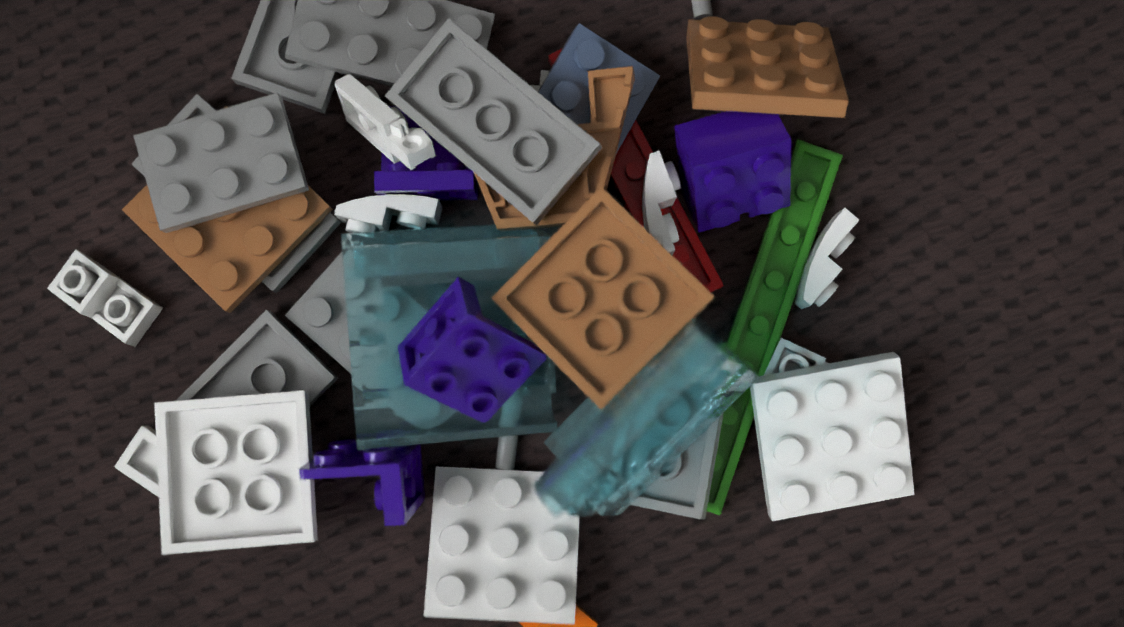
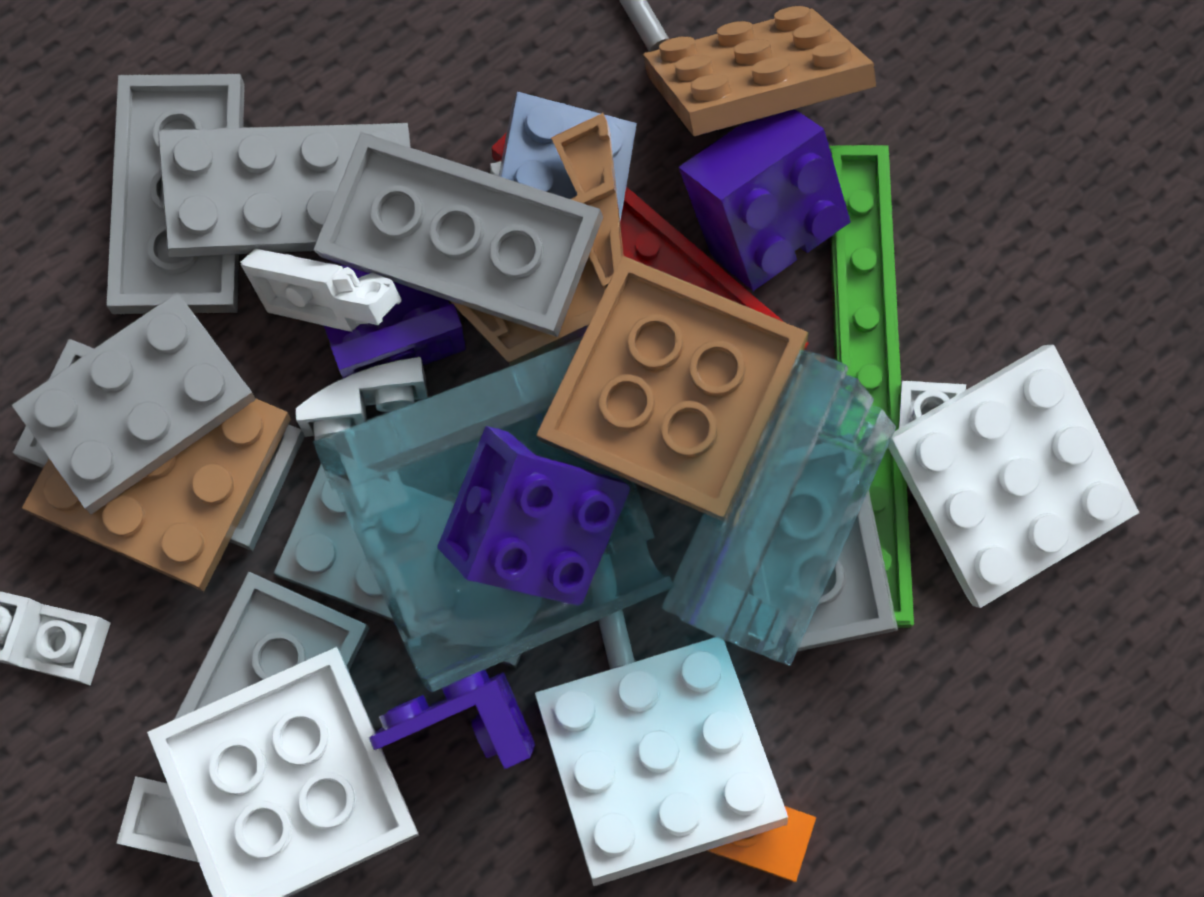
camera: 20 degrees left, 10 degrees down
white slope [642,151,681,255] -> none
white slope [795,208,859,309] -> none

